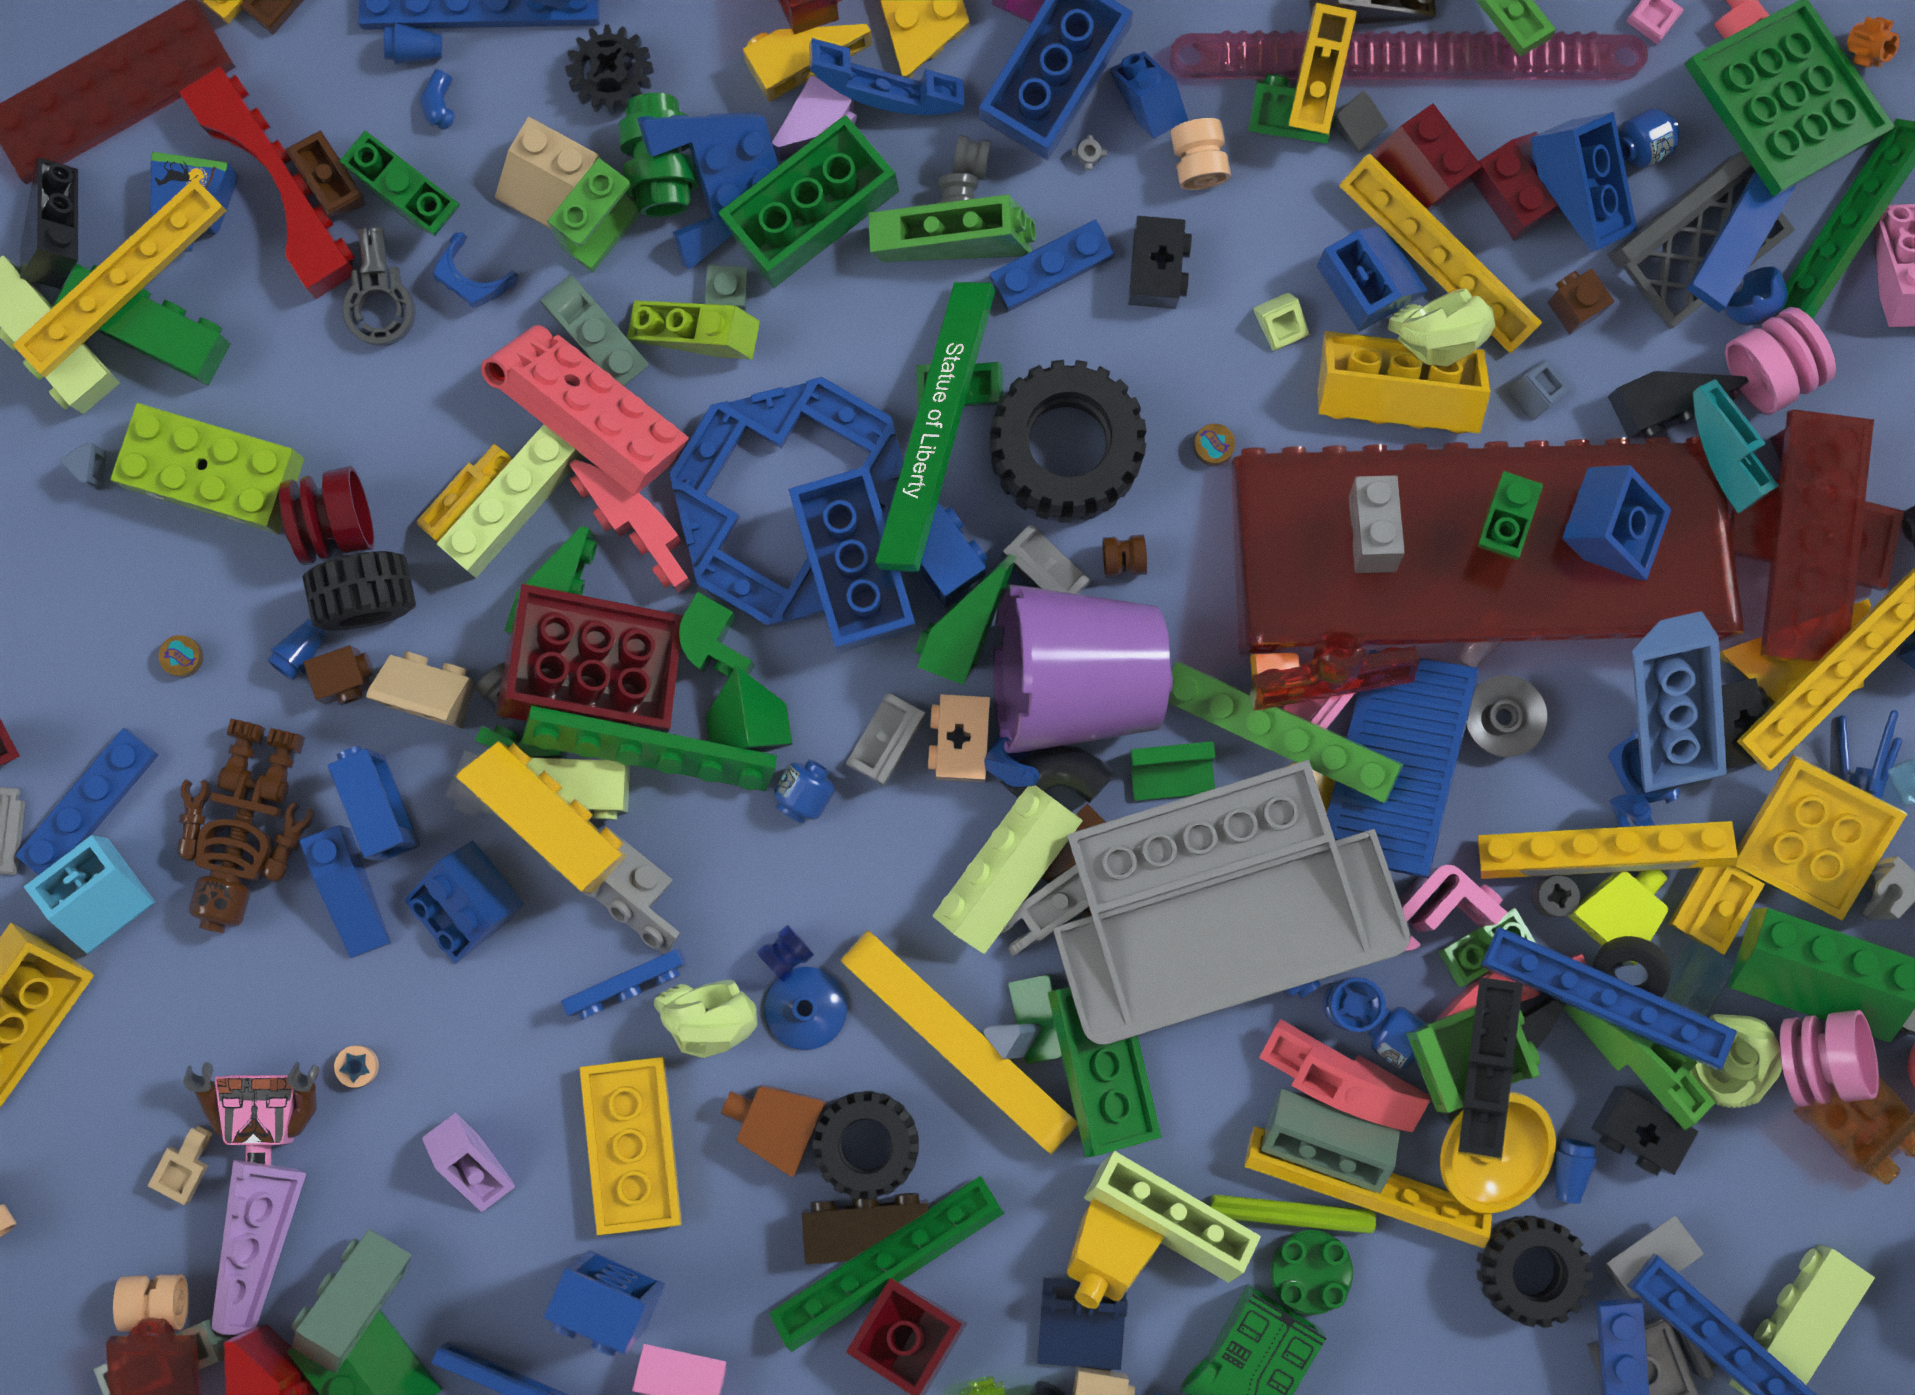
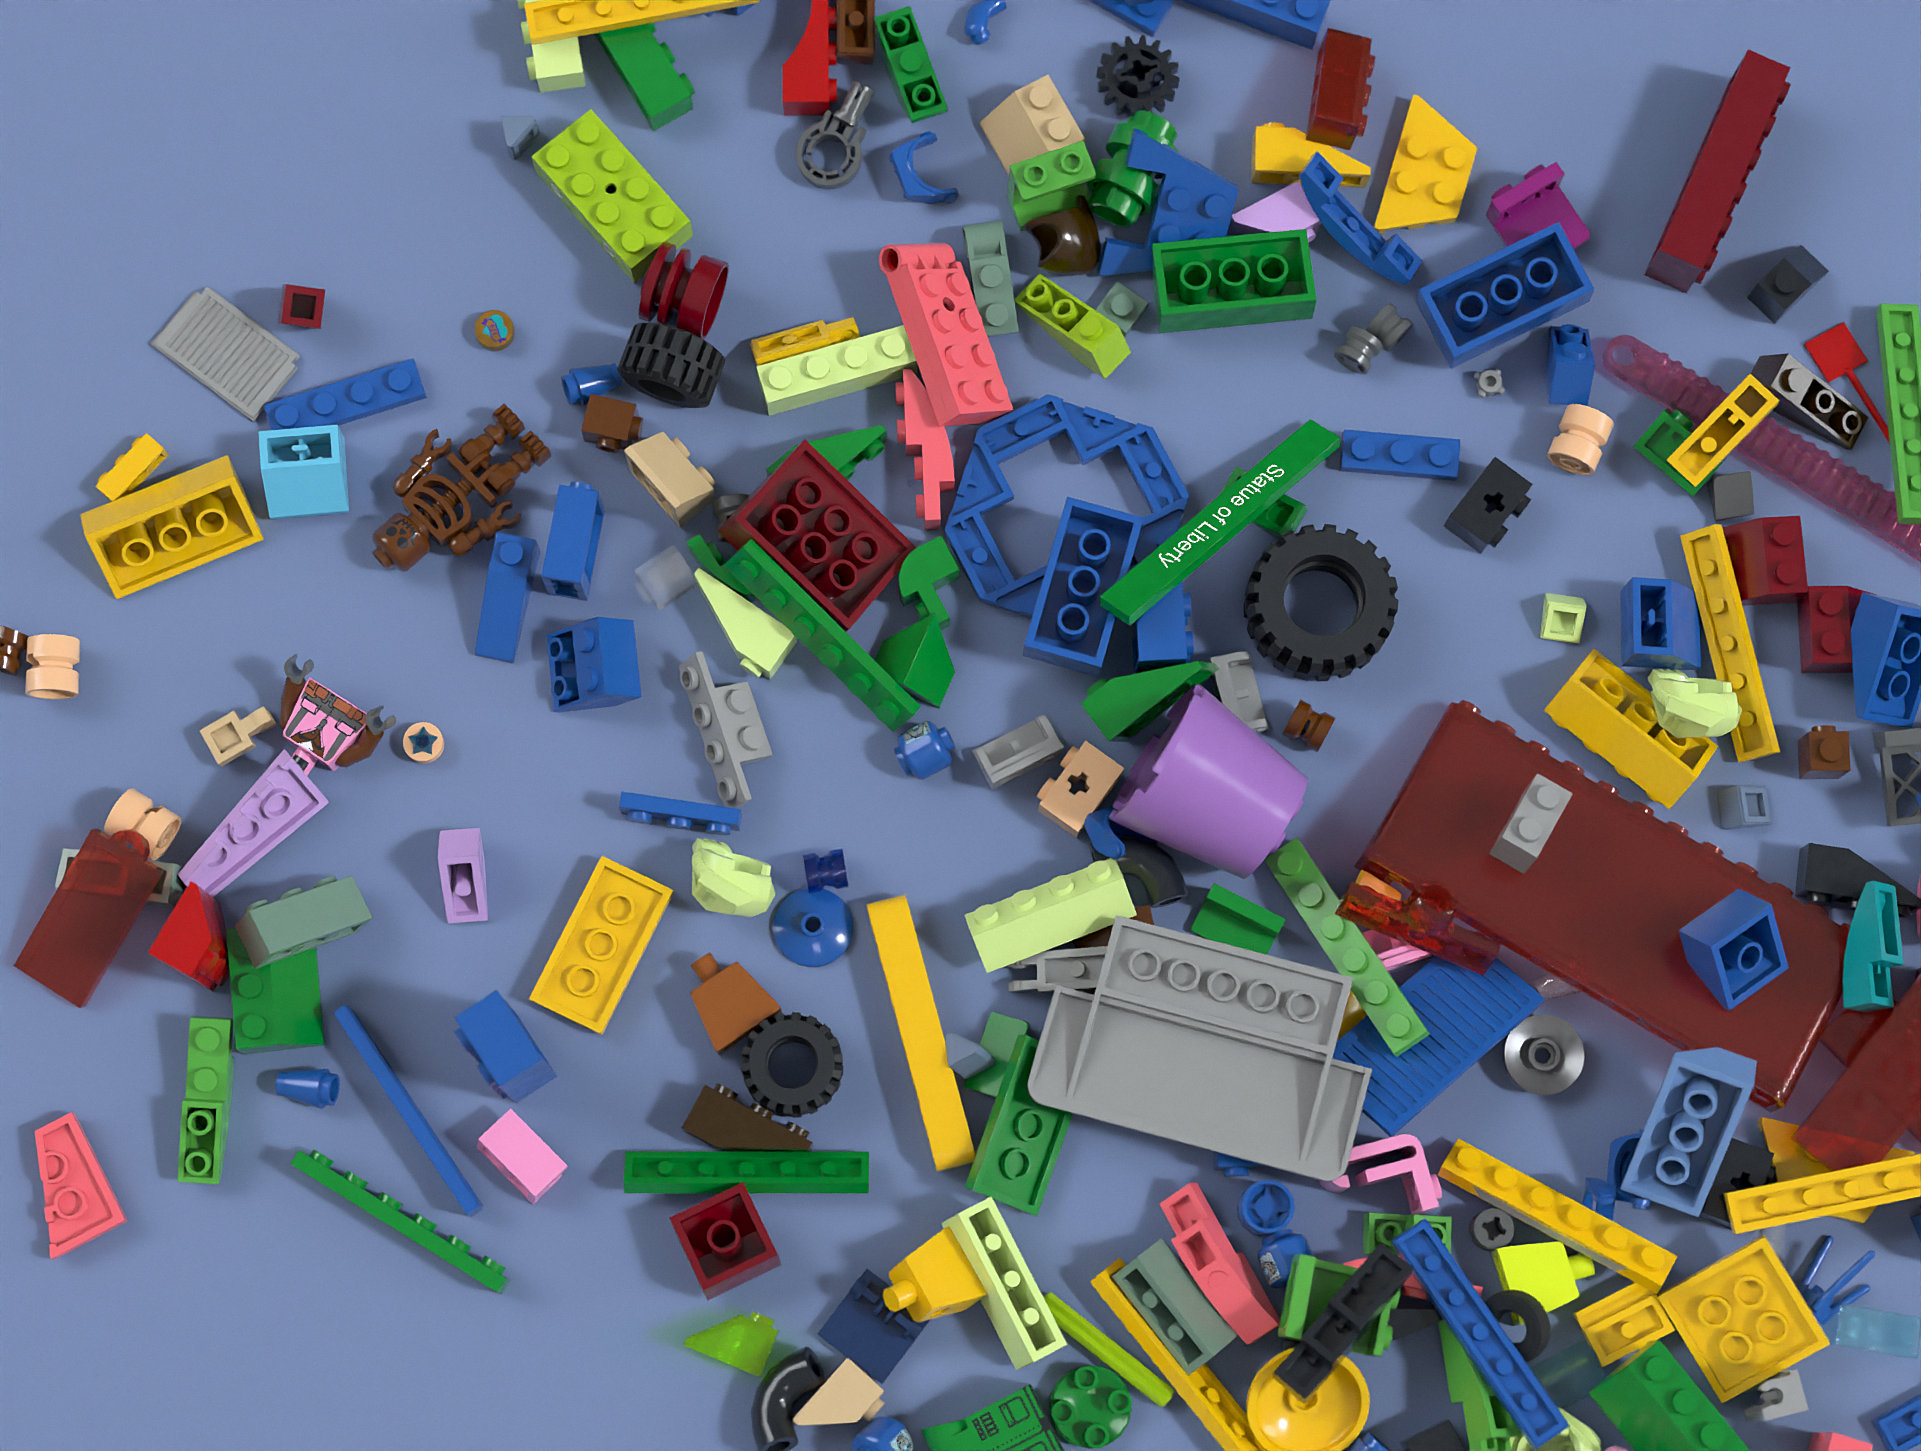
camera: 30 degrees right, 5 degrees down
yellow slope [456,742,627,893] -> none
bright green slope [869,194,1036,262] -> none
pearl gold tile [1193,423,1235,466] -> none
green slope [1477,471,1544,560] -> none
none -> dark brown piece [1024,195,1101,276]

